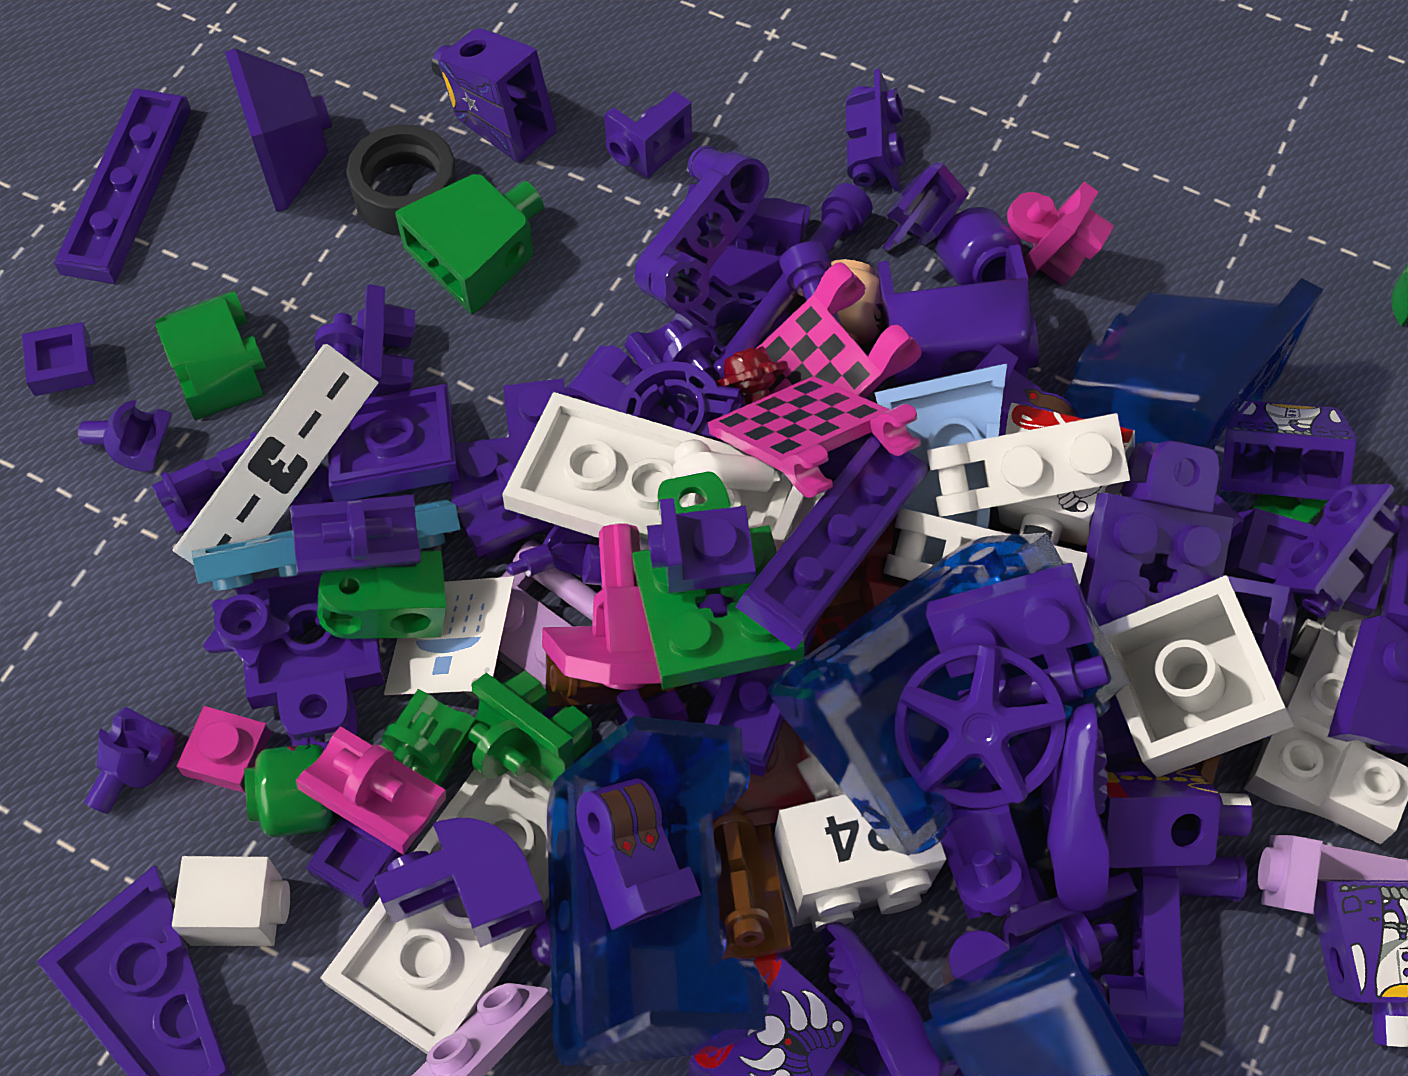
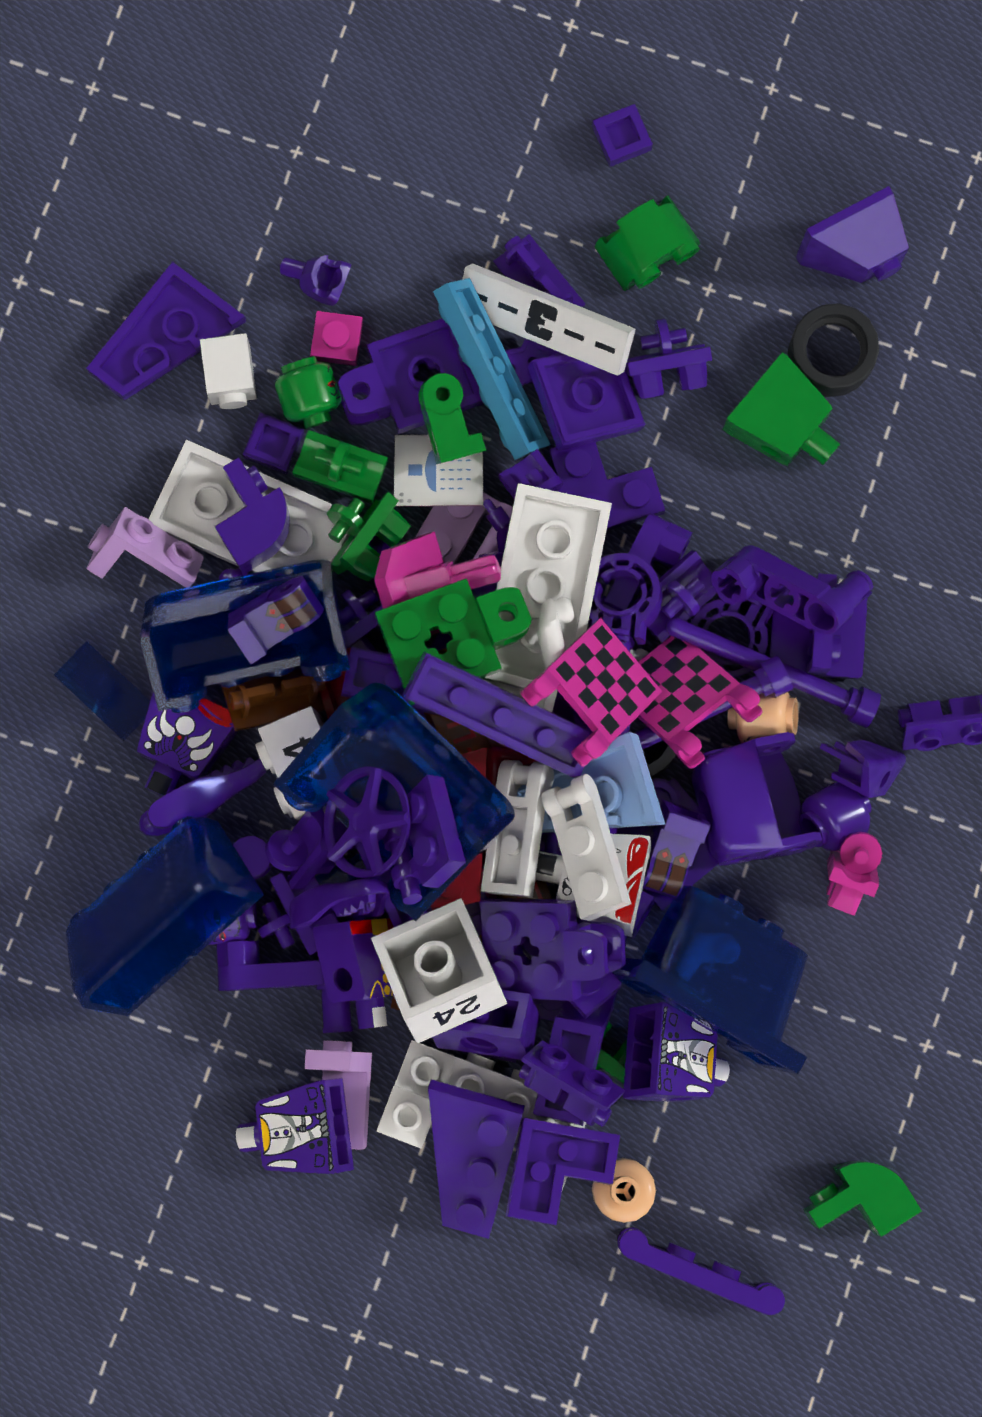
camera: 80 degrees right, 20 degrees up
dark purple tile [54,88,191,284] -> none
dark purple piece [78,400,173,472] -> none
dark purple plate [203,589,290,667] -> none
dark purple hips [290,495,421,576] -> none
dark pink hips [296,726,446,855] -> none
dark purple torso [431,28,557,163] -> none
dark purple bracket [604,91,692,178] -> none
dark purple bracket [647,498,756,593] -> none
dark red plant [715,346,788,405] -> none

